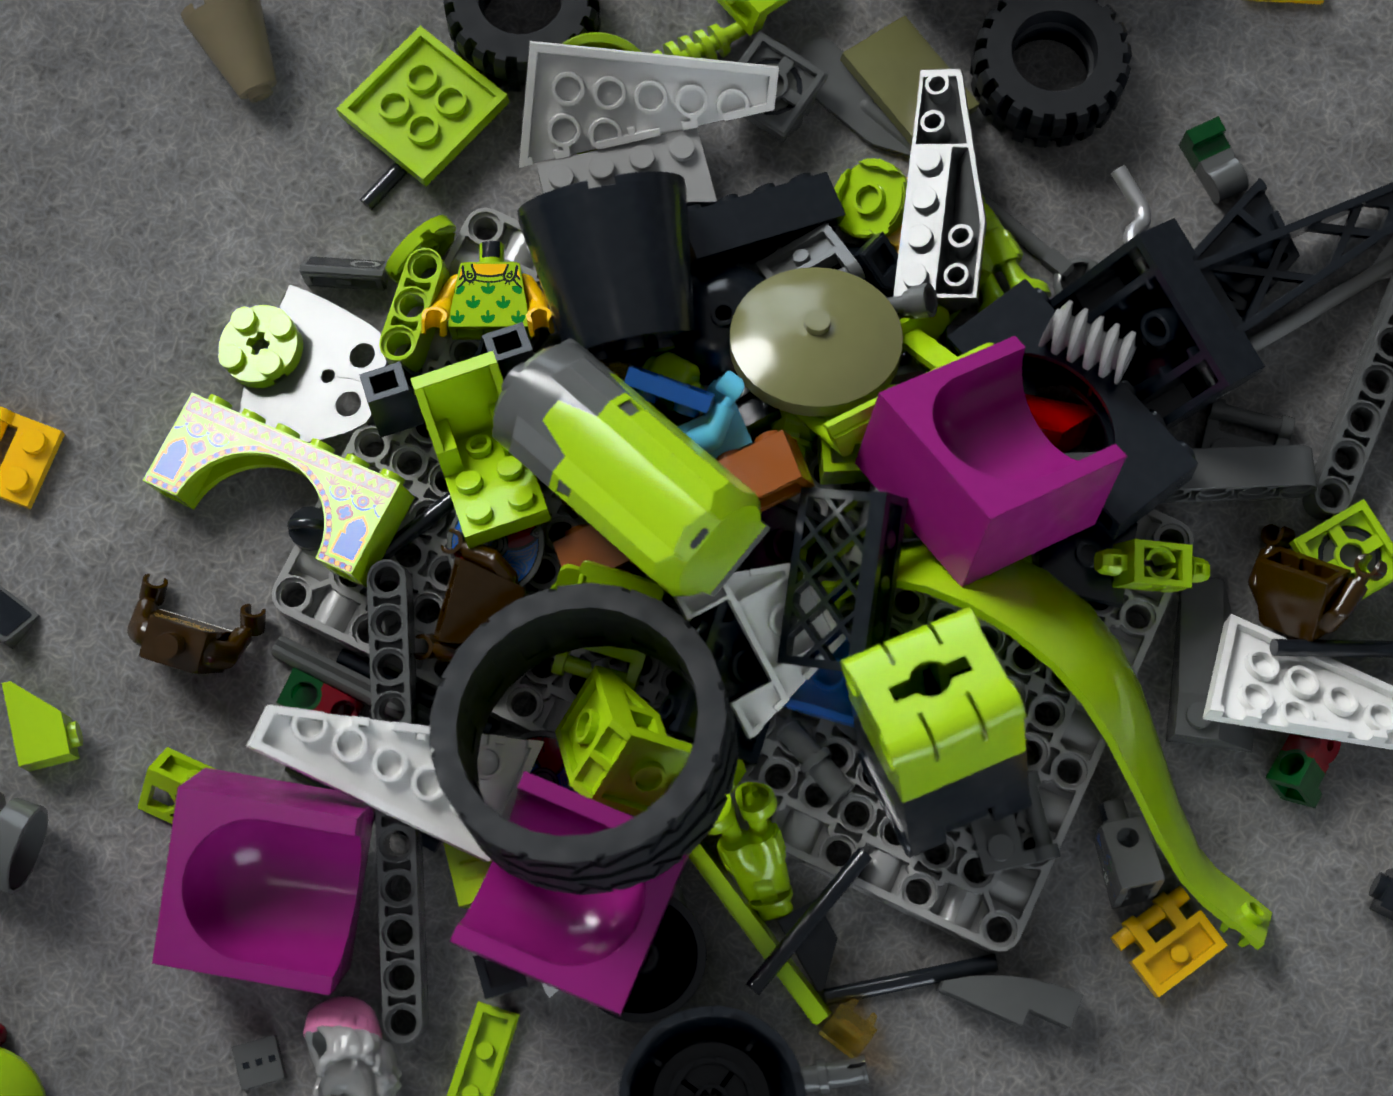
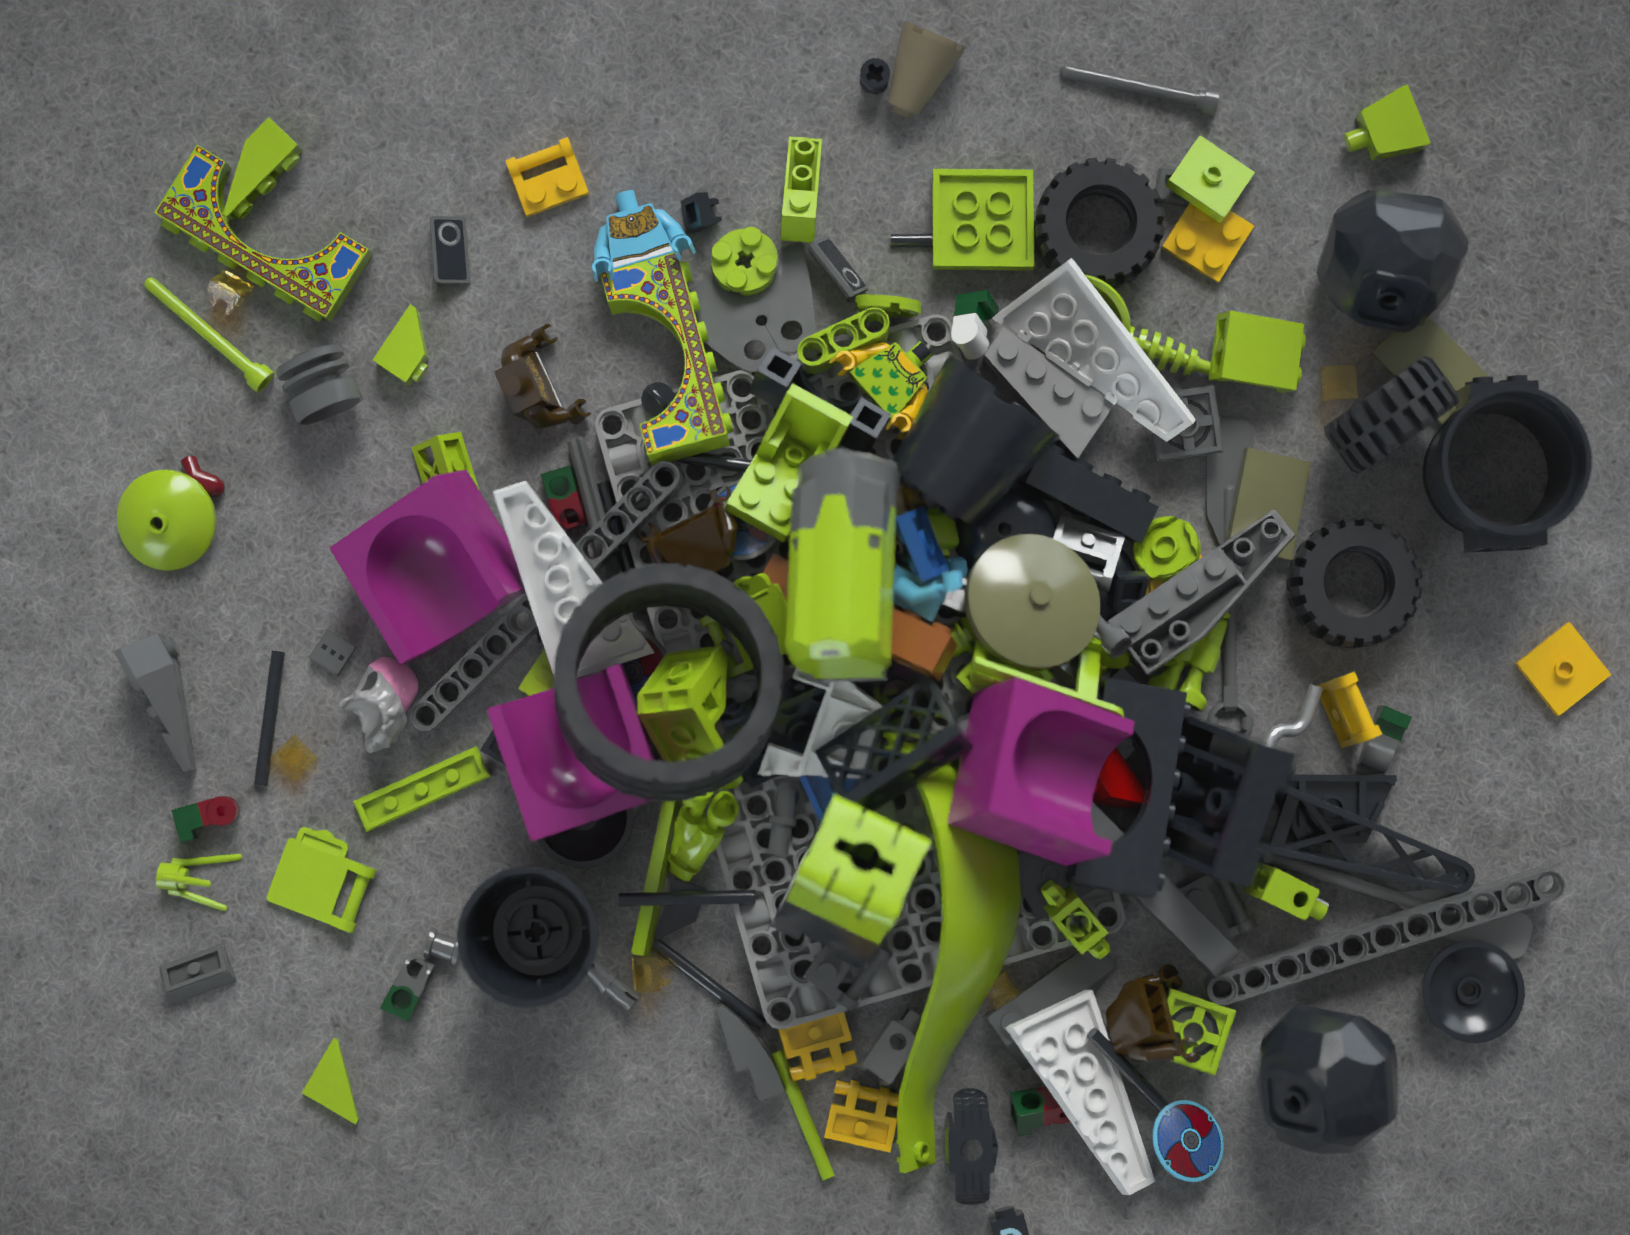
camera: 45 degrees right, 10 degrees up
light grey piece [1038,300,1137,385] -> none
none -> medium azure torso [592,190,696,282]
none -> black tile [680,192,722,234]
none -> lime bar [771,1049,835,1180]
none -> yellow plate [777,1012,857,1082]
none -> lime slope [781,136,822,243]
none -> black bush [860,58,890,95]
none -> black piece [944,1088,998,1205]
none -> leg [951,290,999,360]
none -> clear yellow wheel [987,969,1021,1011]
none -> lime torso [1242,864,1329,921]
none -> yellow plate [1317,671,1382,748]

